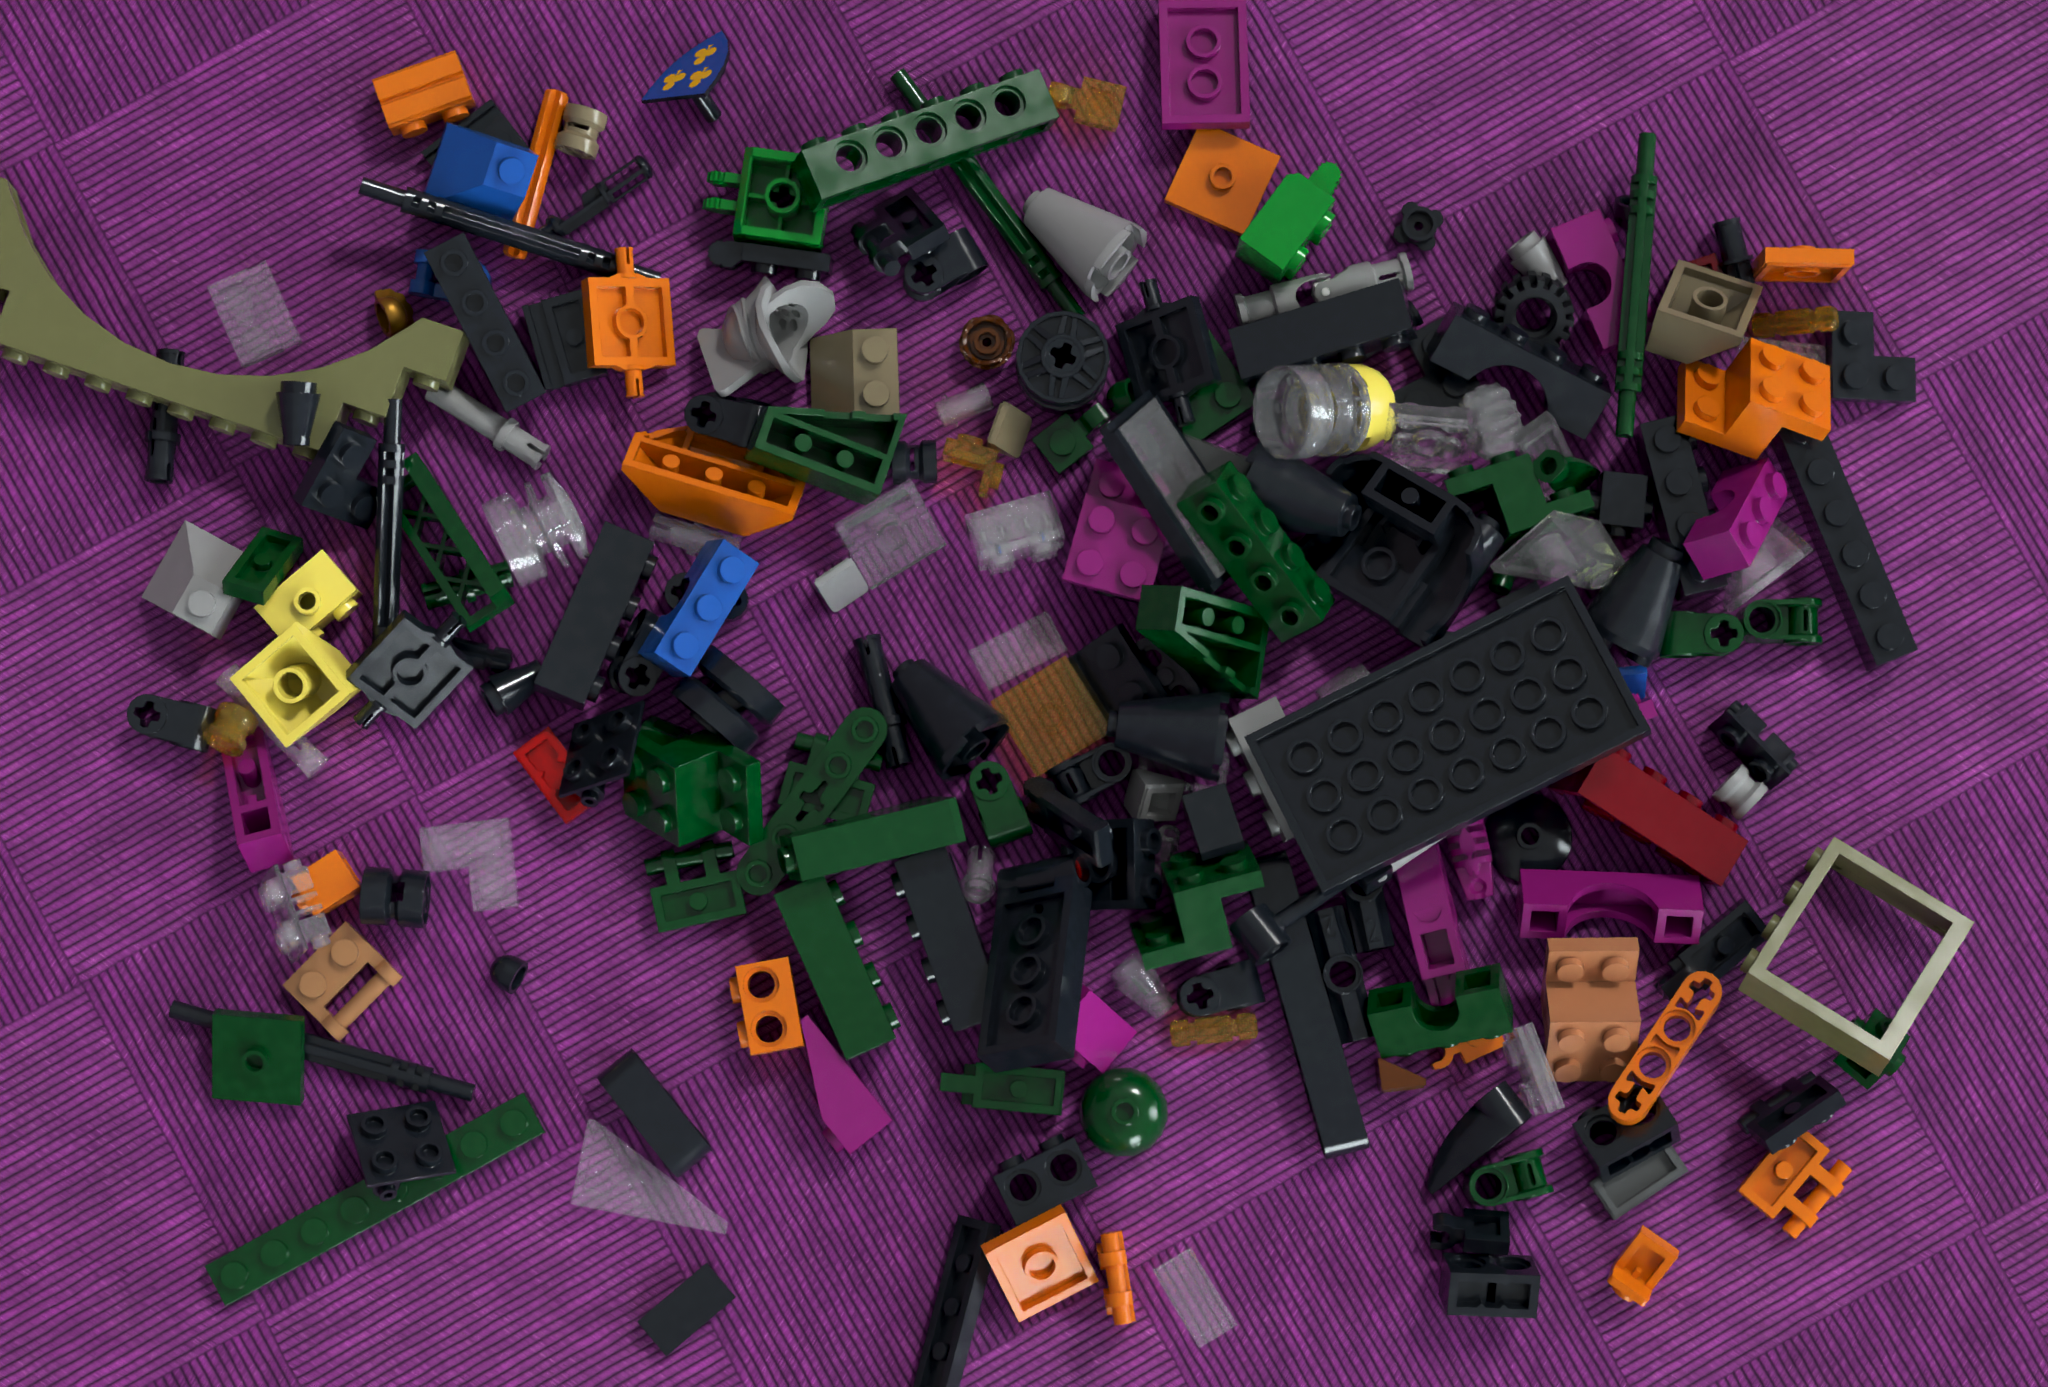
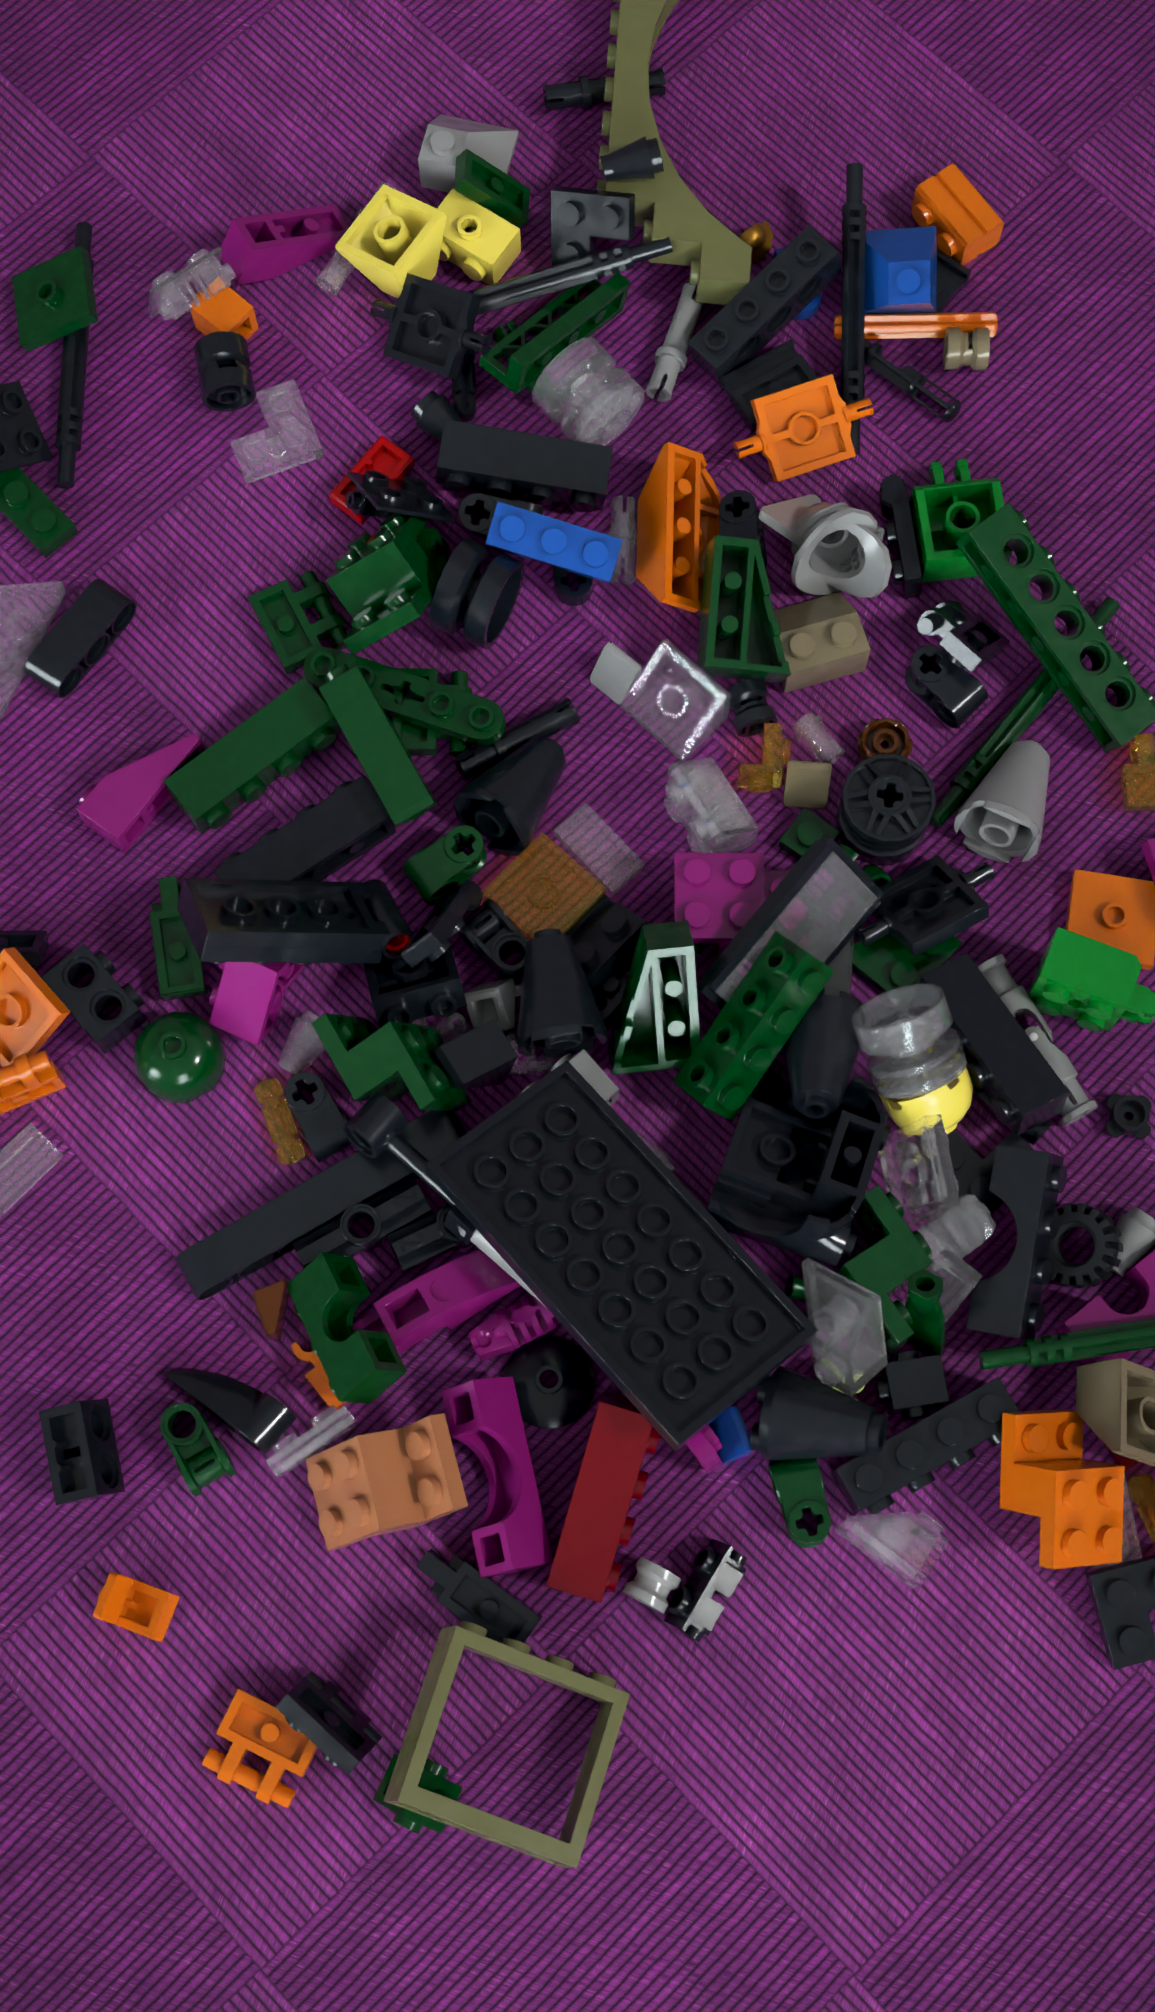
camera: 80 degrees right, 10 degrees down
black piece [127,694,219,753] -> none
clear yellow wheel [203,702,259,757] -> none
clear plate [206,260,303,369] -> none
medium nougat plate [282,921,403,1042] -> none
black hinge [490,955,528,994] -> none
shield [641,31,730,123] -> none
orange brick [729,957,806,1056] -> none
clear pin [960,845,996,904] -> none
black plate [1430,1208,1510,1255] -> none
black brick [1572,1084,1681,1183] -> none
dark grey tile [1587,1146,1688,1220] -> none
orange beam [1608,971,1722,1126] -> none
magenta arch [1683,457,1789,580] -> none
dark green piece [1735,597,1823,646] -> none
black brick [1771,427,1918,671] -> none

